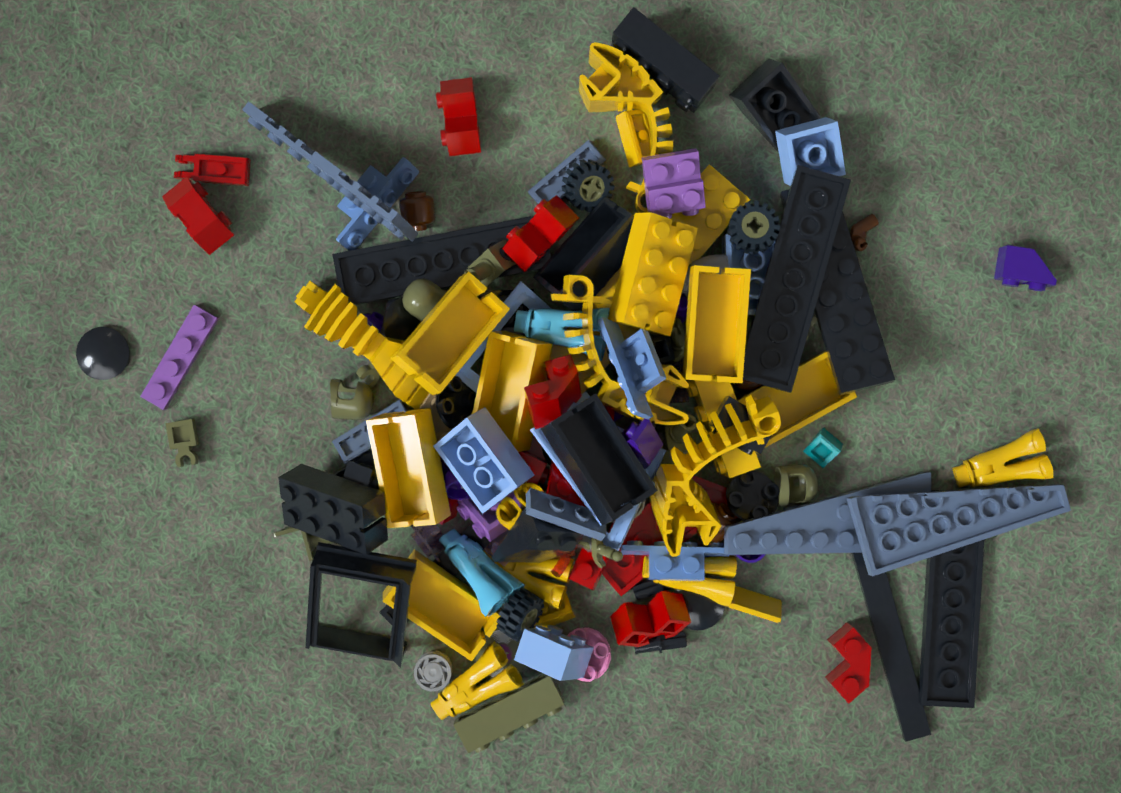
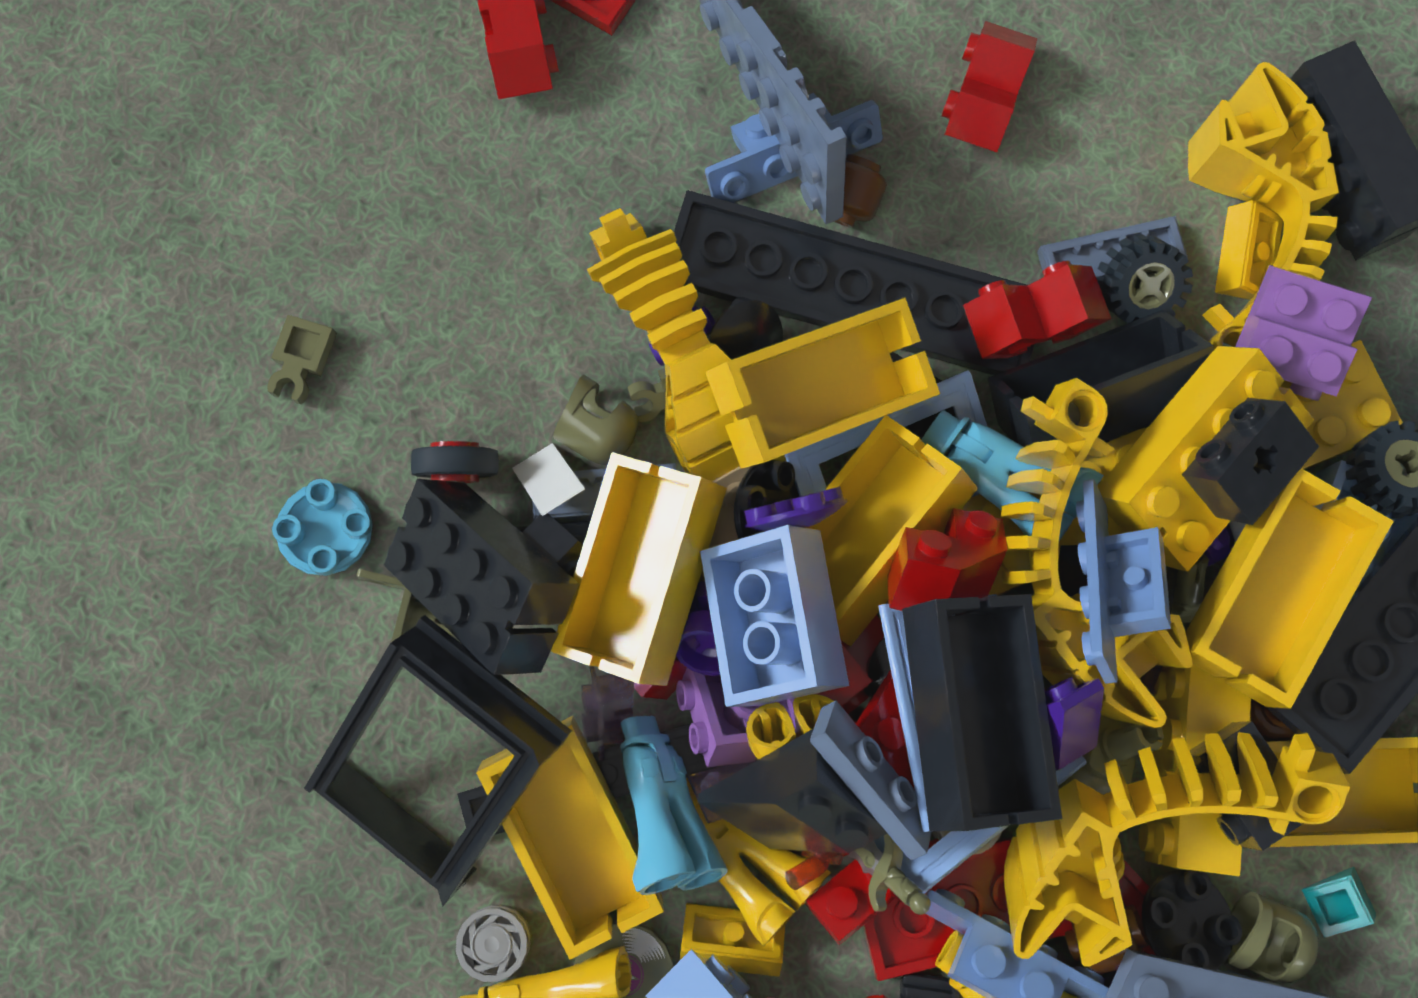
camera: 30 degrees right, 10 degrees down
black dish [76,327,130,380] -> none
medium lavender plate [140,305,219,410] -> none
olive helmet [402,278,447,322] -> none
olive bracket [464,240,516,287] -> none
black wheel [497,588,544,642] -> none
none -> medium azure dish [272,479,373,576]
none -> black wheel [411,441,499,483]
none -> white sticker [512,443,585,516]
none -> dark purple dish [744,487,848,531]
none -> black brick [1182,398,1319,525]

